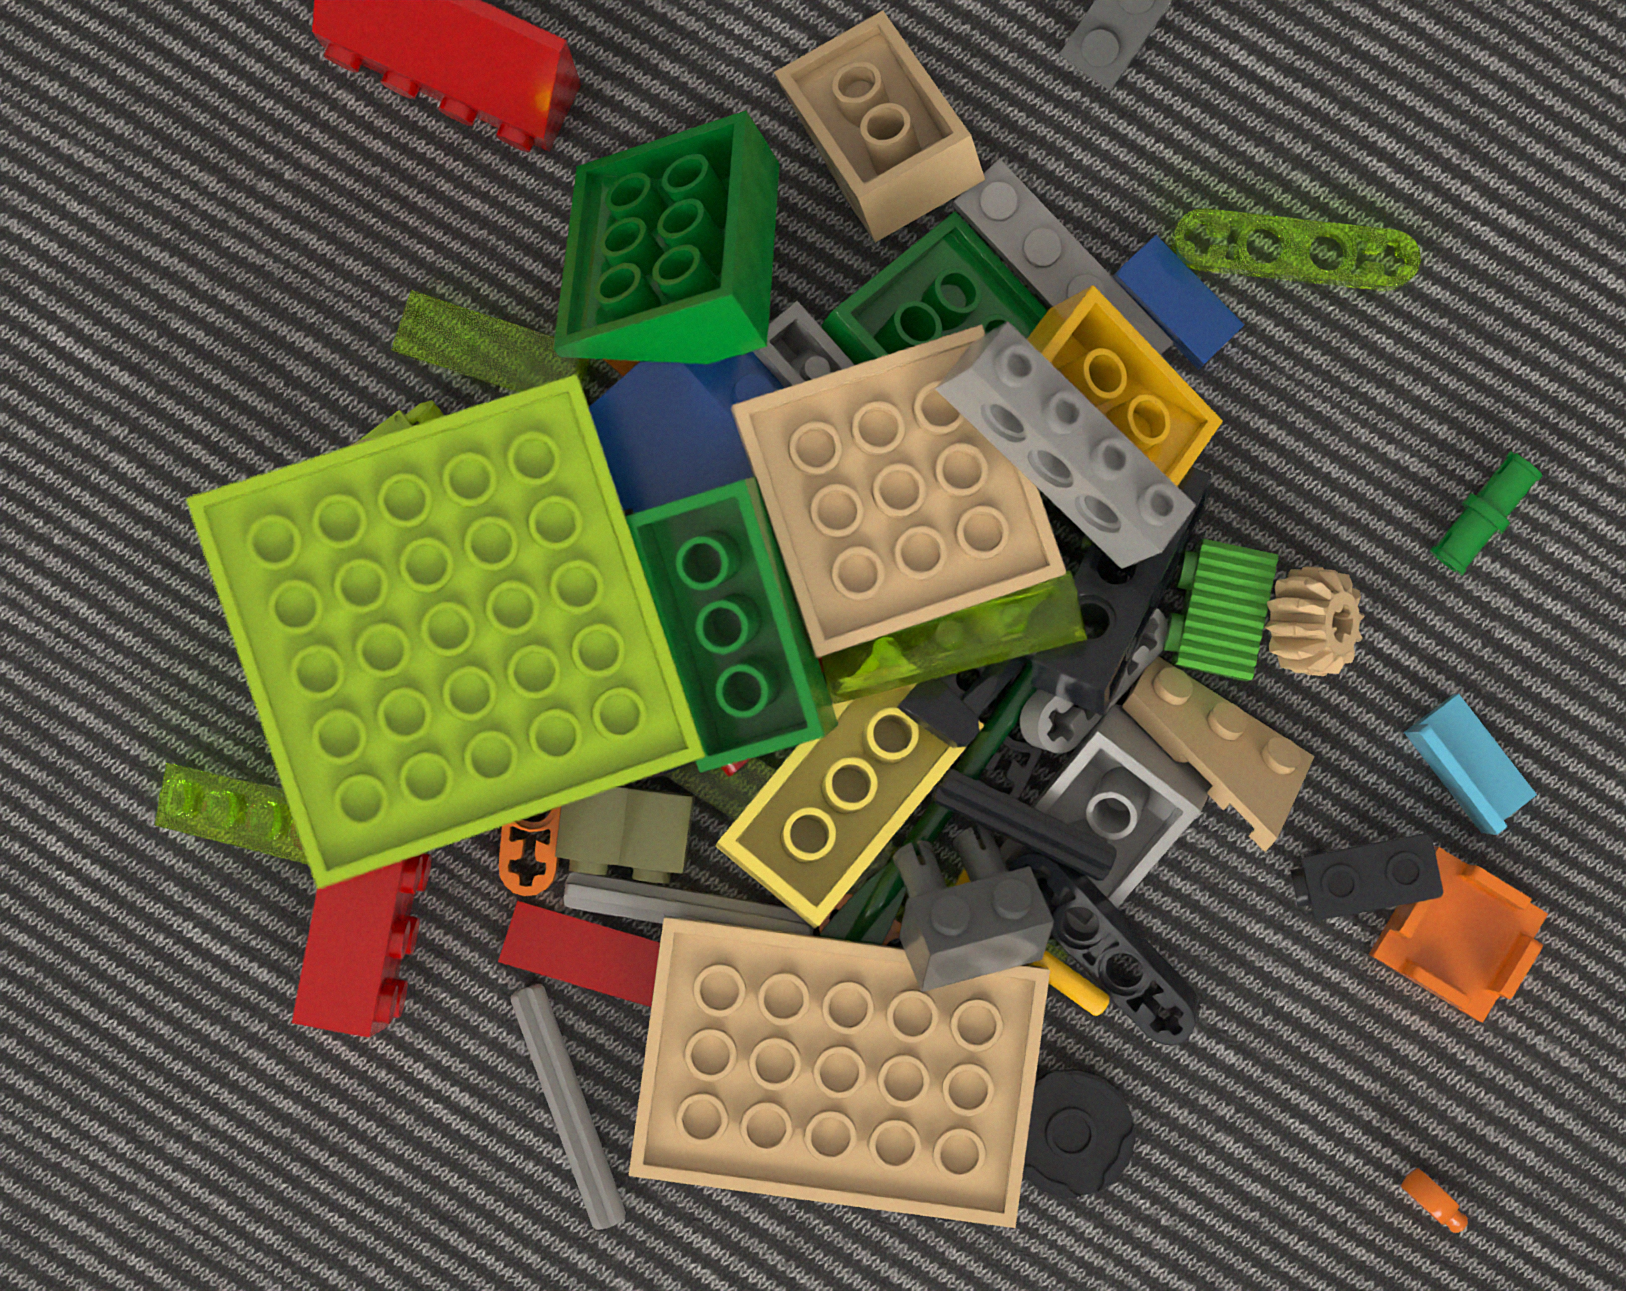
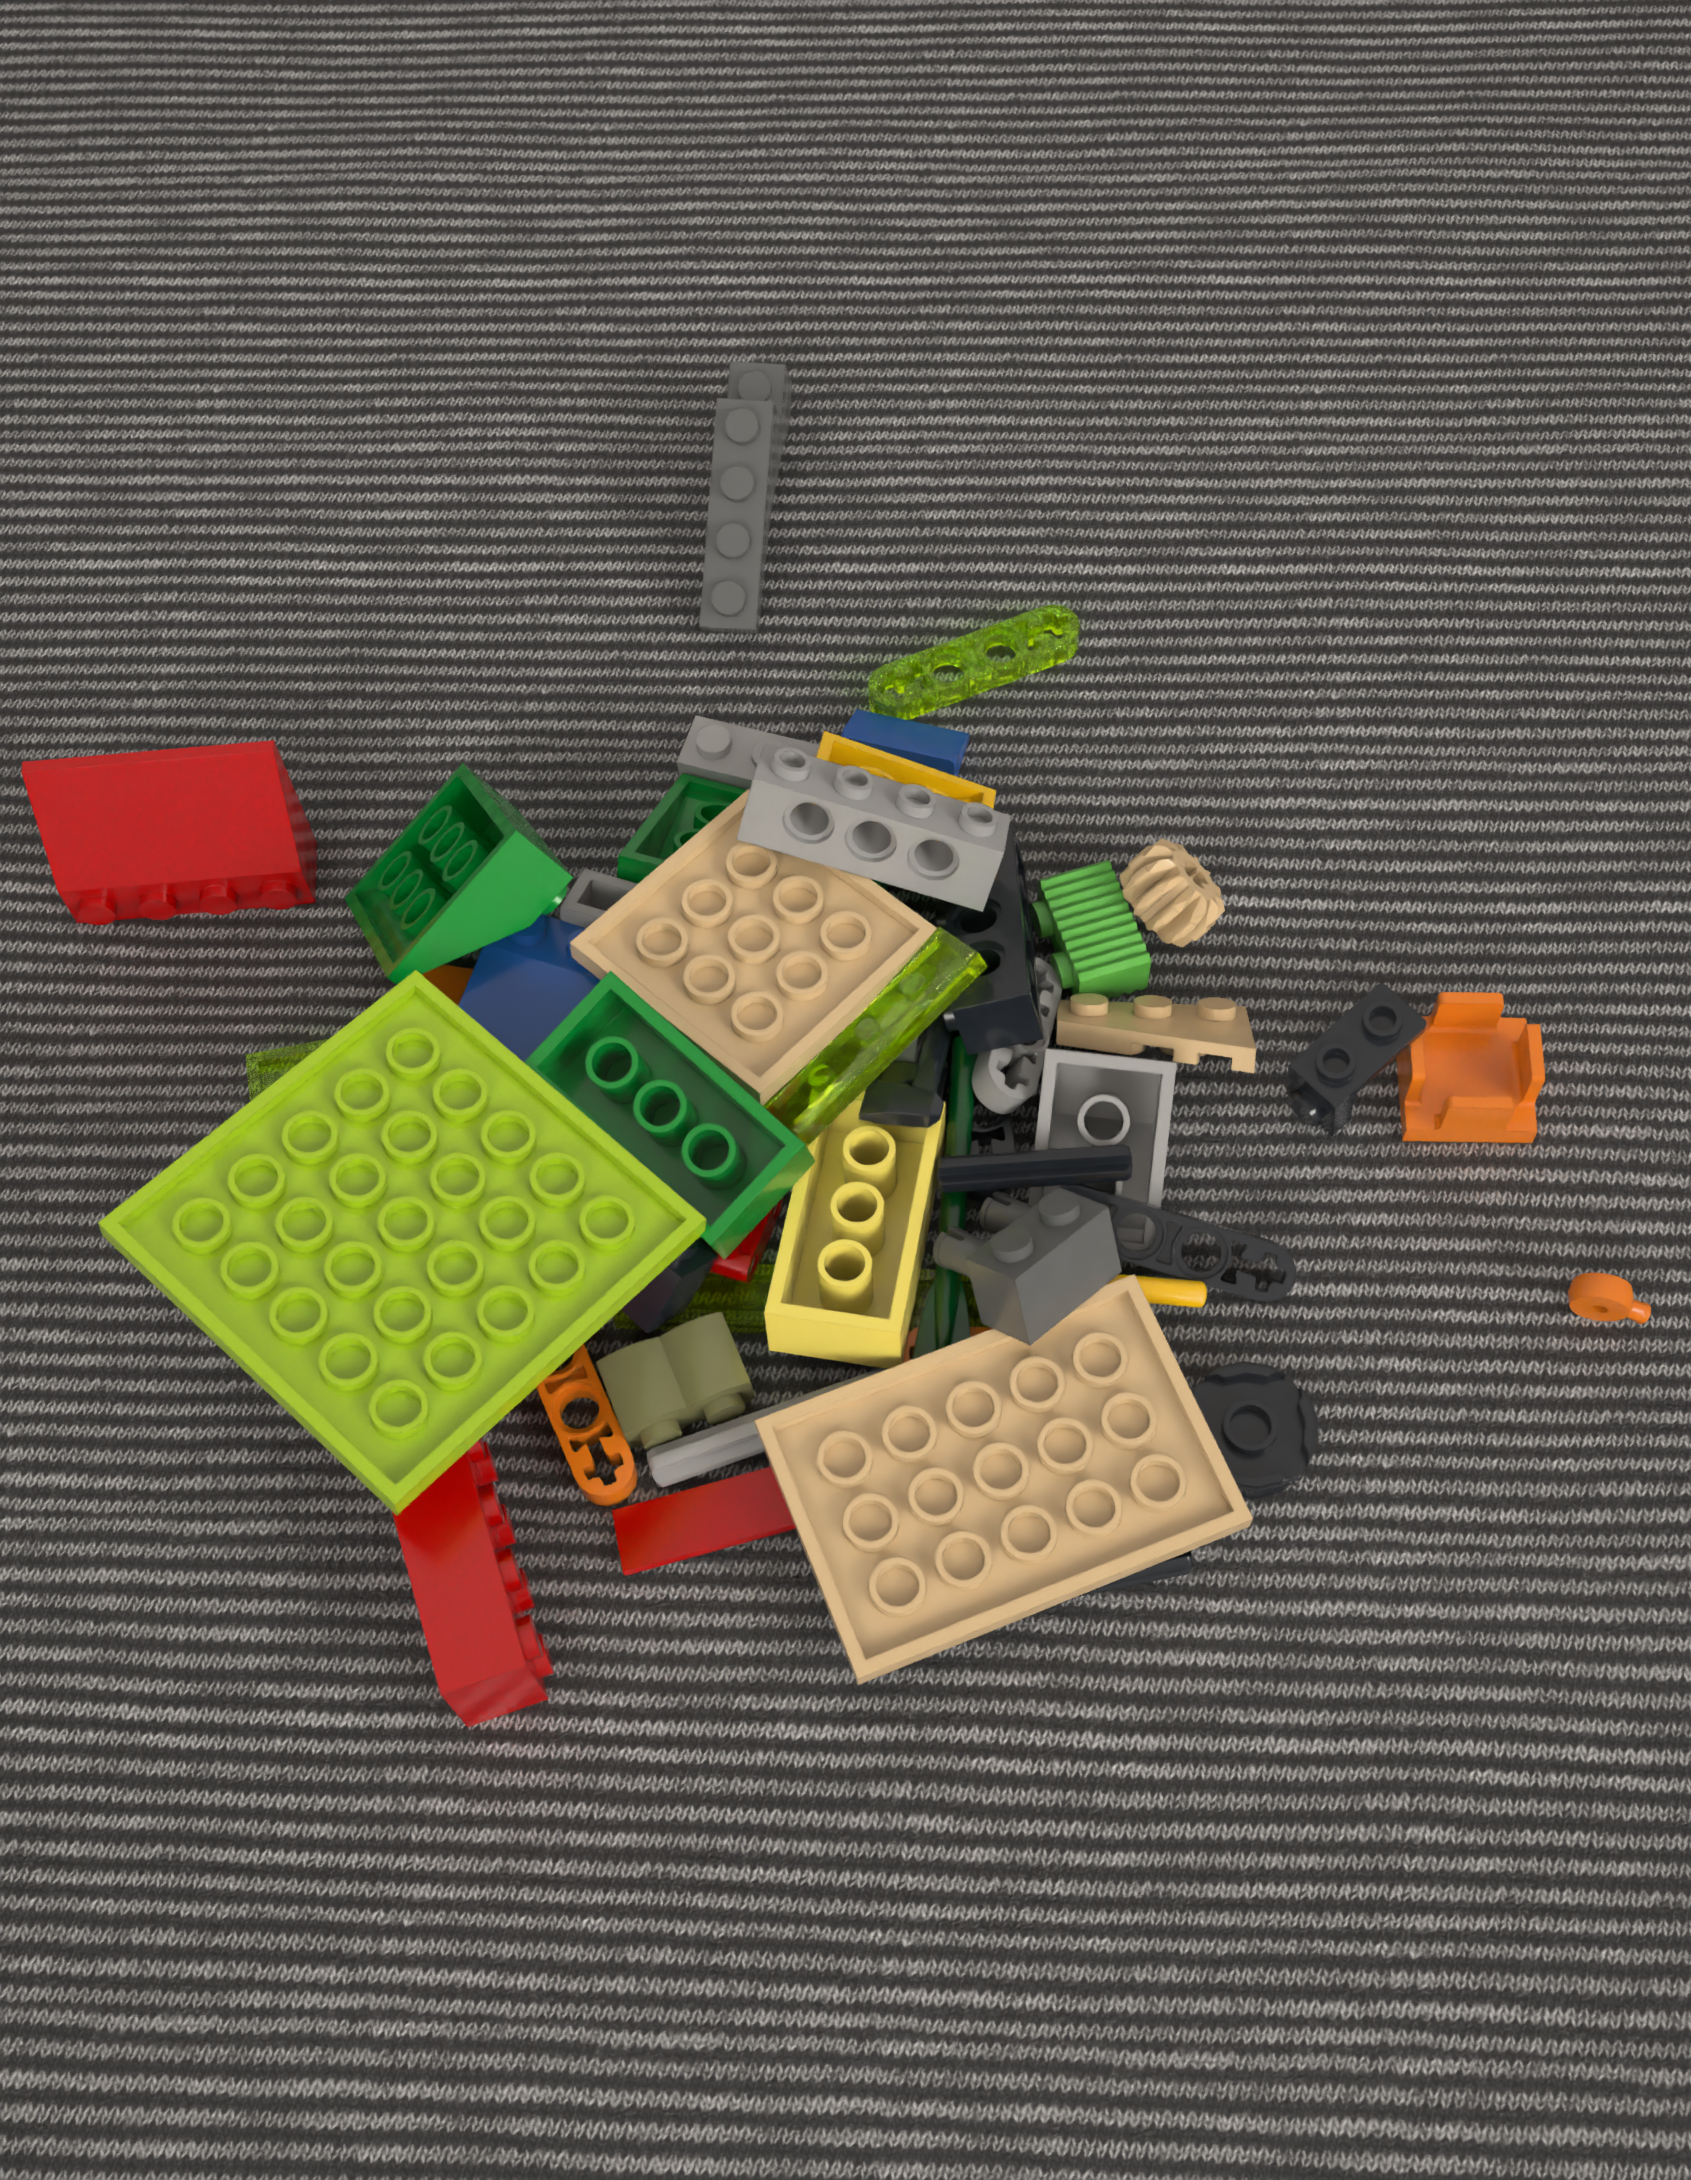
camera: 25 degrees left, 25 degrees down
clear neon green plate [154,763,309,865] -> none
light grey axle [511,984,626,1230] -> none
tan slope [774,10,985,243] -> none
medium azure panel [1404,694,1537,835] -> none
green pin [1430,451,1543,576] -> none

